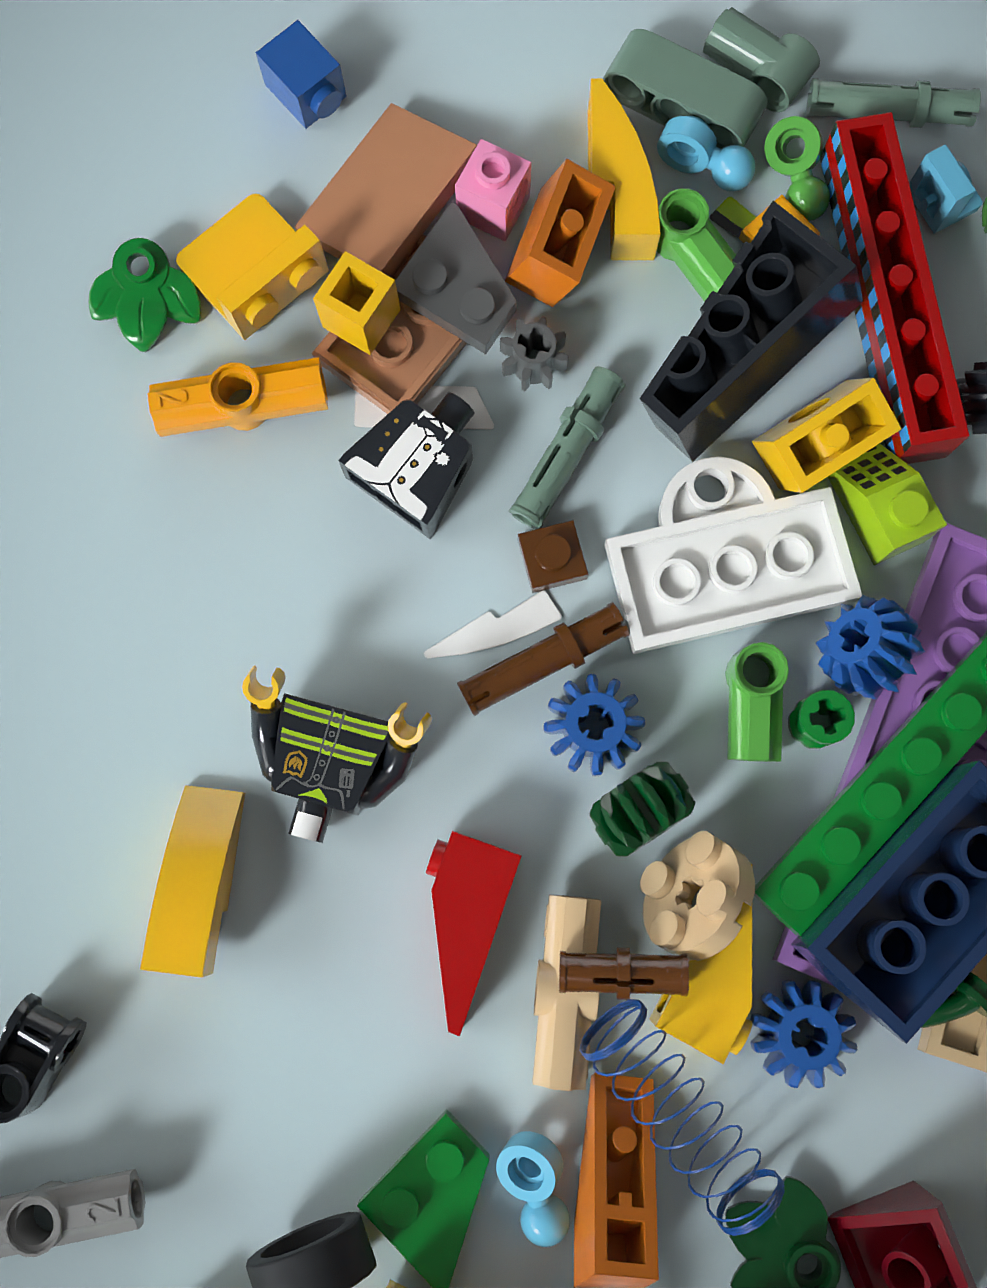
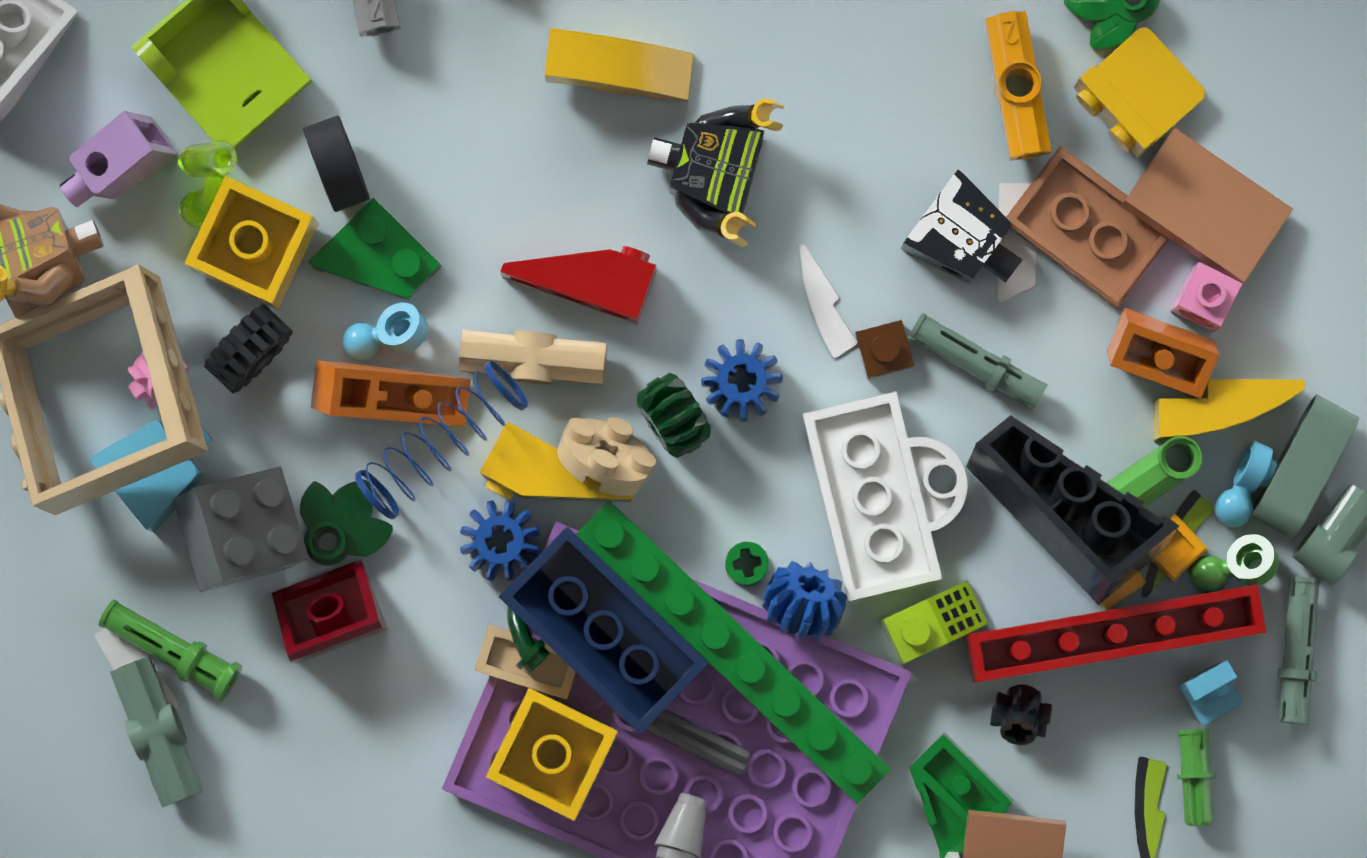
camera: 90 degrees right, 5 degrees up
blue brick [255,20,347,129] -> none
yellow brick [313,251,401,355] -> none
dark grey wing [395,202,517,355] -> none
reddish brown pin [457,602,630,716] -> none
dark grey gear [500,316,569,391] -> none
reddish brown pin [559,947,689,1000] -> none
bright green piece [725,642,789,762] -> none
yellow brick [752,378,902,493] -> none

